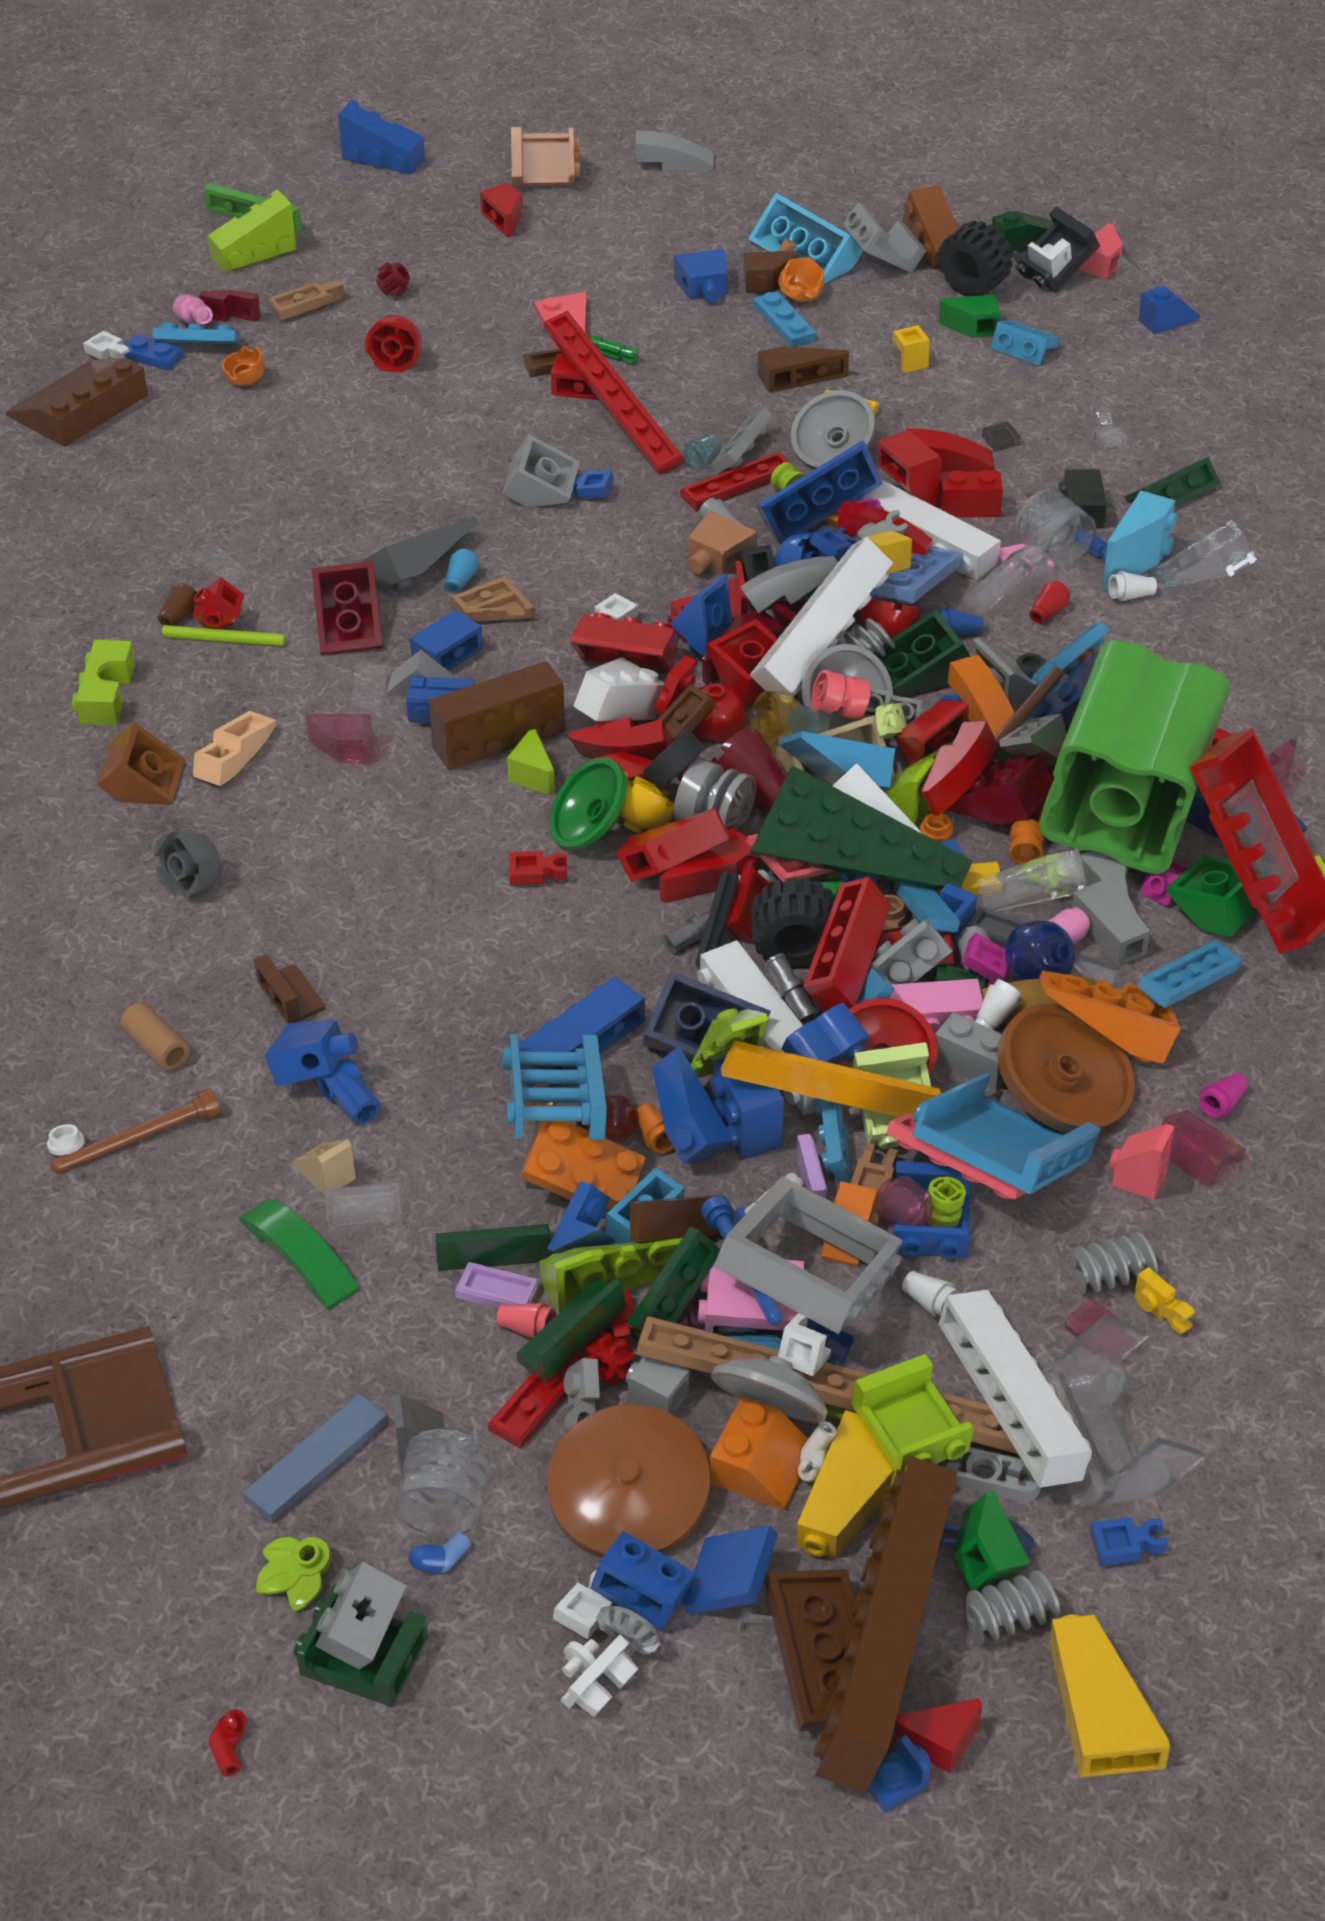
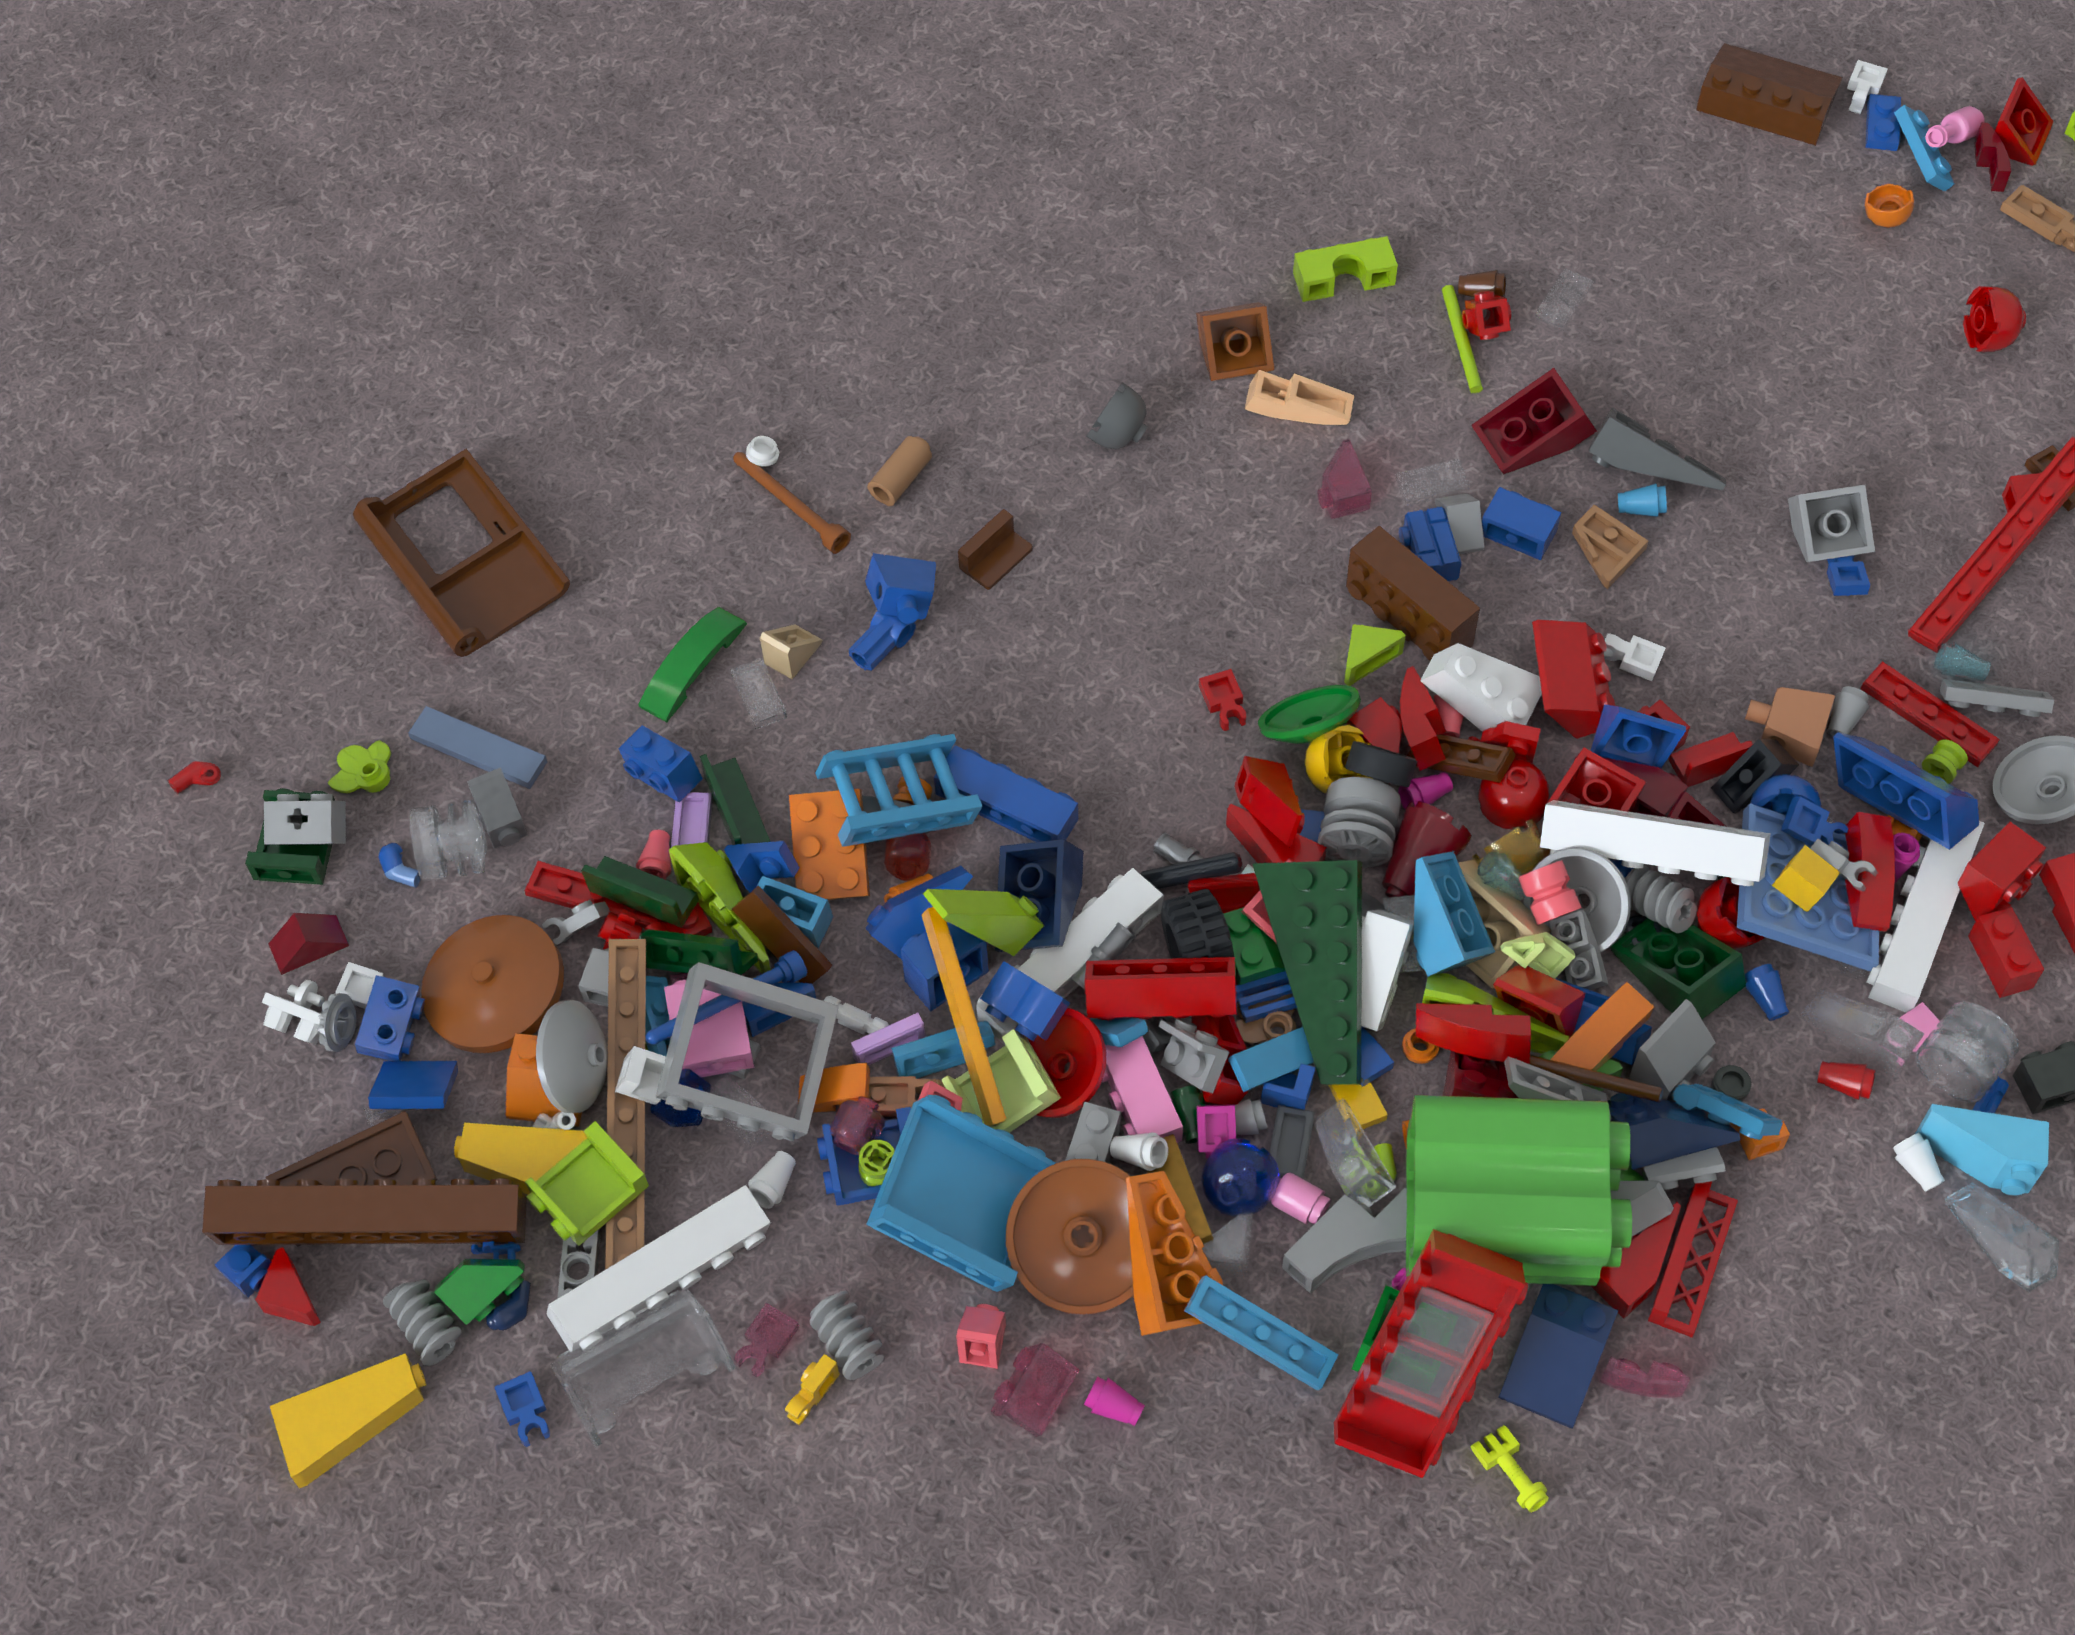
camera: 75 degrees right, 15 degrees up
light grey slope [740,556,838,613] -> none
none -> dark red slope [268,913,349,975]
none -> blue brick [618,725,703,803]
none -> red slope [1995,77,2054,166]

